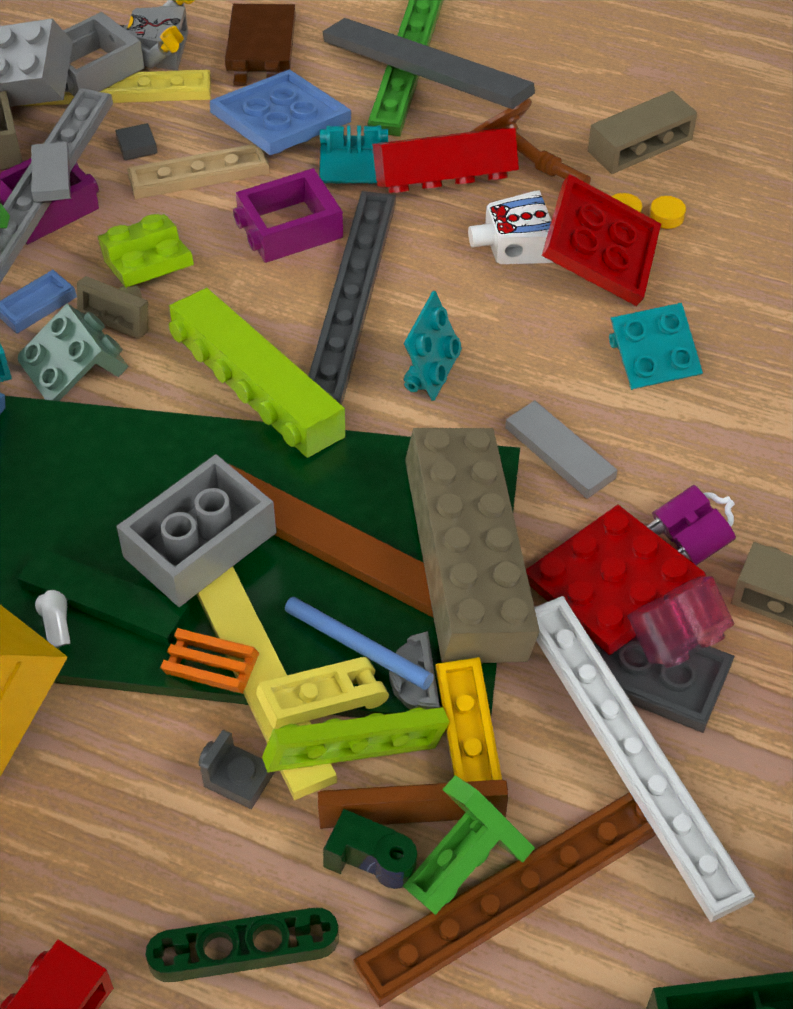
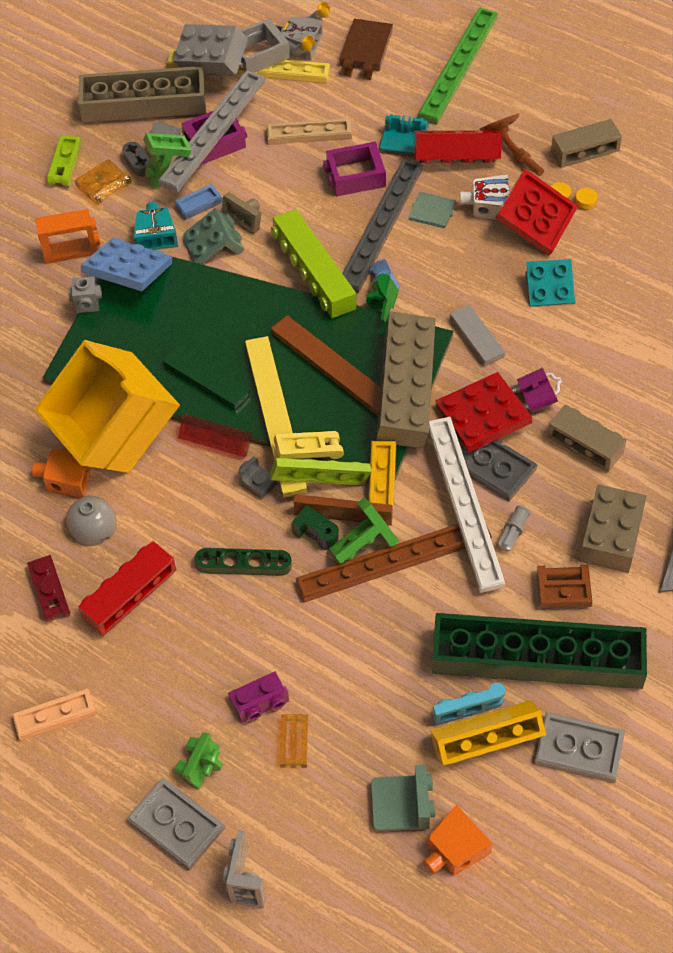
camera: 15 degrees right, 5 degrees up
light grey tile [31,141,71,202] -> none
white arm [35,590,71,647] -> none
lime plate [97,214,194,288] -> none
dark grey tile [115,123,157,160] -> none
light grey brick [116,454,276,607] -> none
orange tile [160,628,259,694] -> none
medium blue plate [210,69,351,155] -> none
medium blue bar [285,597,434,690] -> none
dark grey tile [322,18,535,109] -> none
light grey tile [389,631,440,709] -> none
teal hinge [403,291,462,401] -> none
clear pink brick [627,576,735,668] -> none
none -> clear red plate [178,414,252,457]
none -> green animal [366,259,400,323]
none -> clear light blue piece [409,192,456,229]
none -> light grey axle [498,505,530,551]

